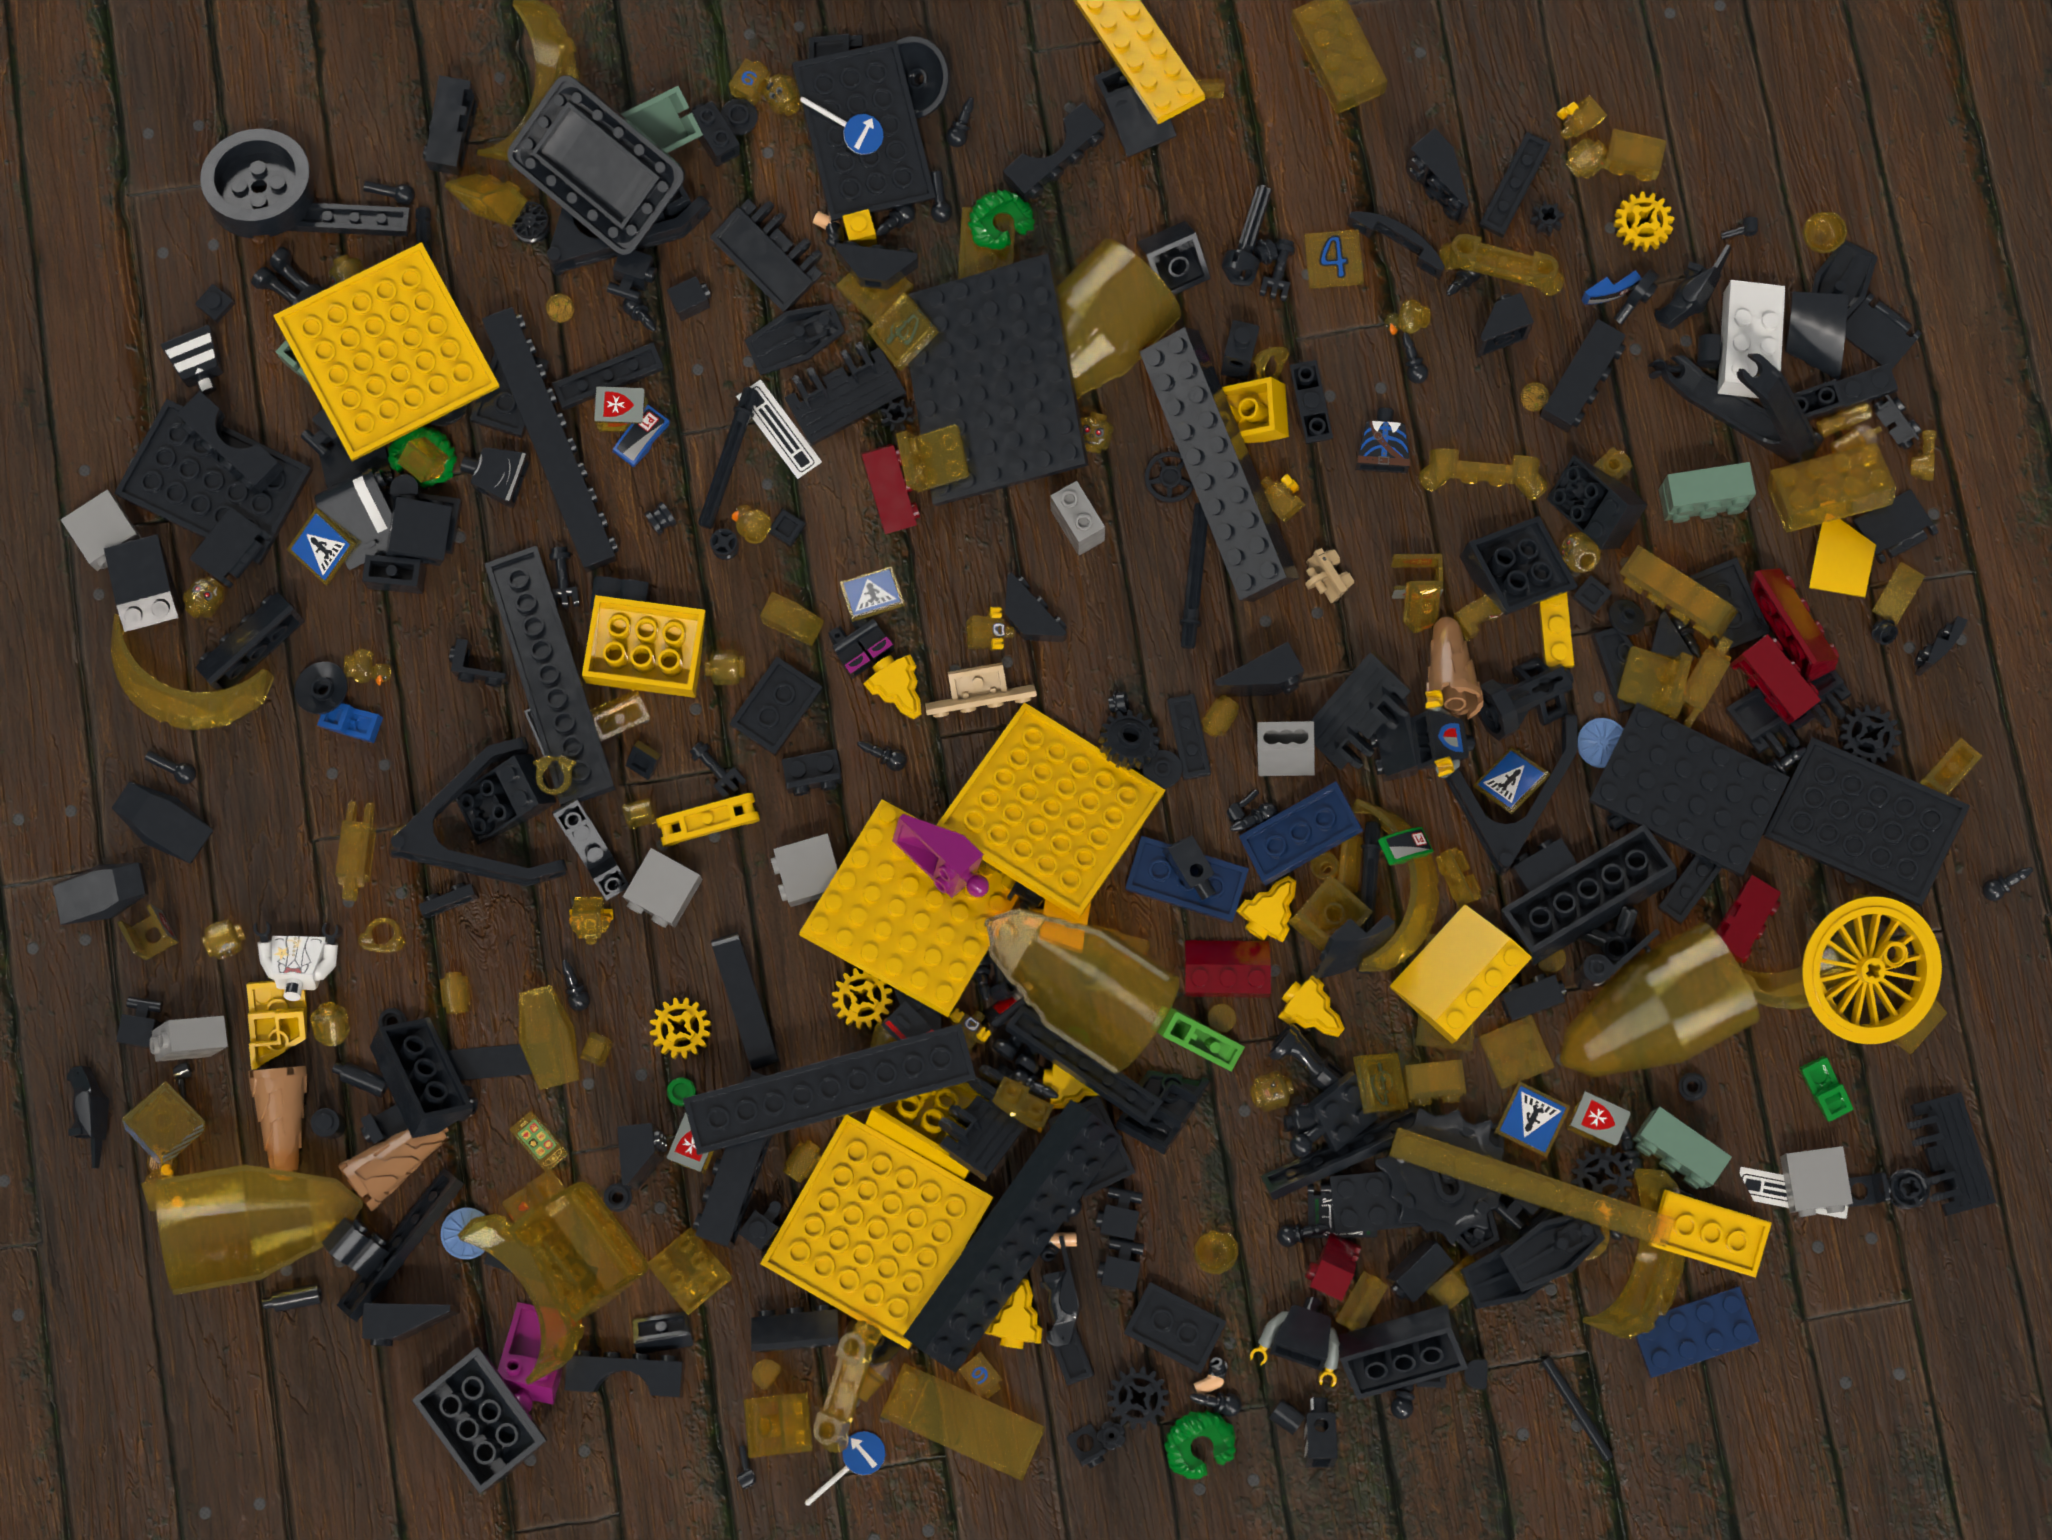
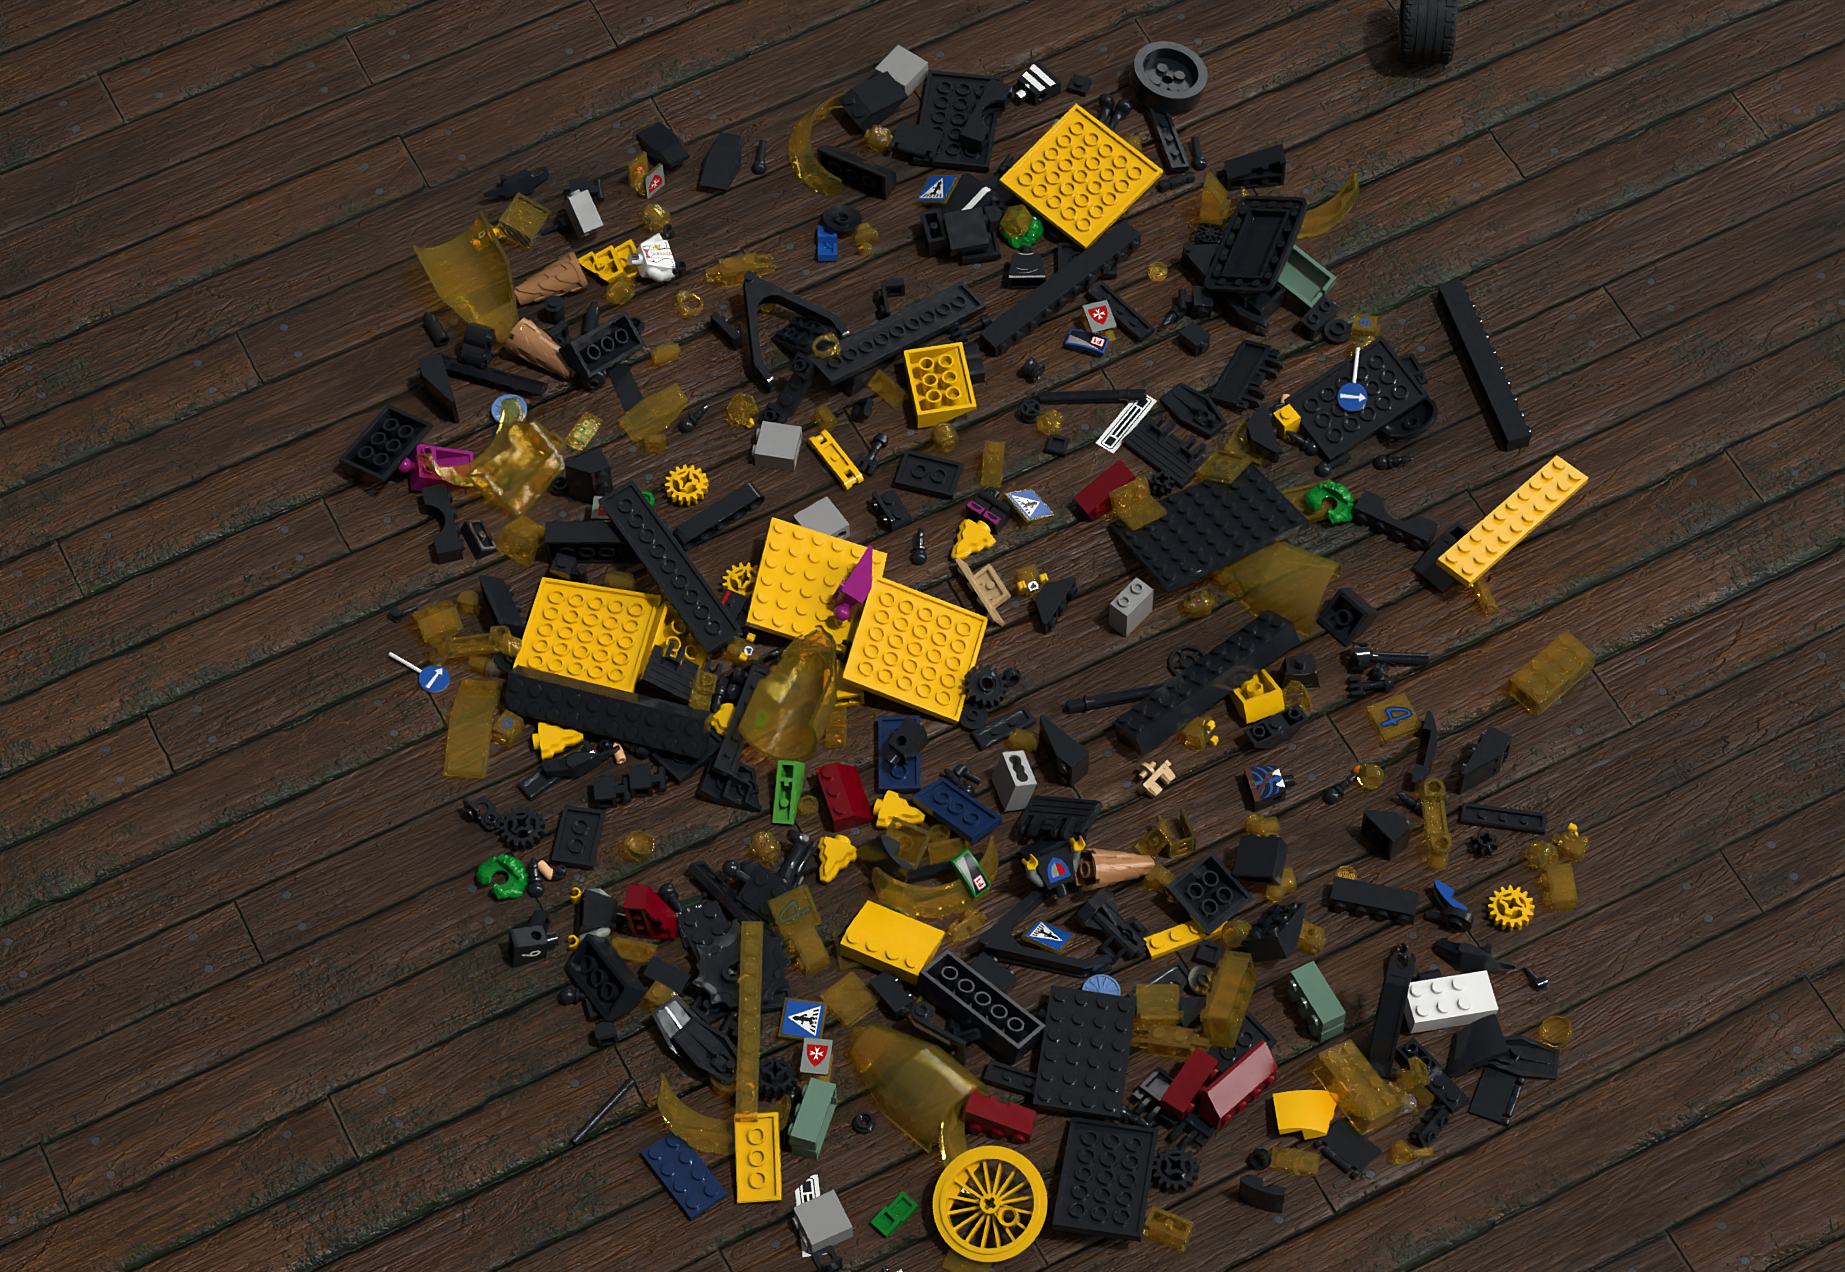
camera: 70 degrees right, 20 degrees down
none -> black piece [1233,833,1288,886]
none -> clear yellow panel [1396,1056,1430,1093]

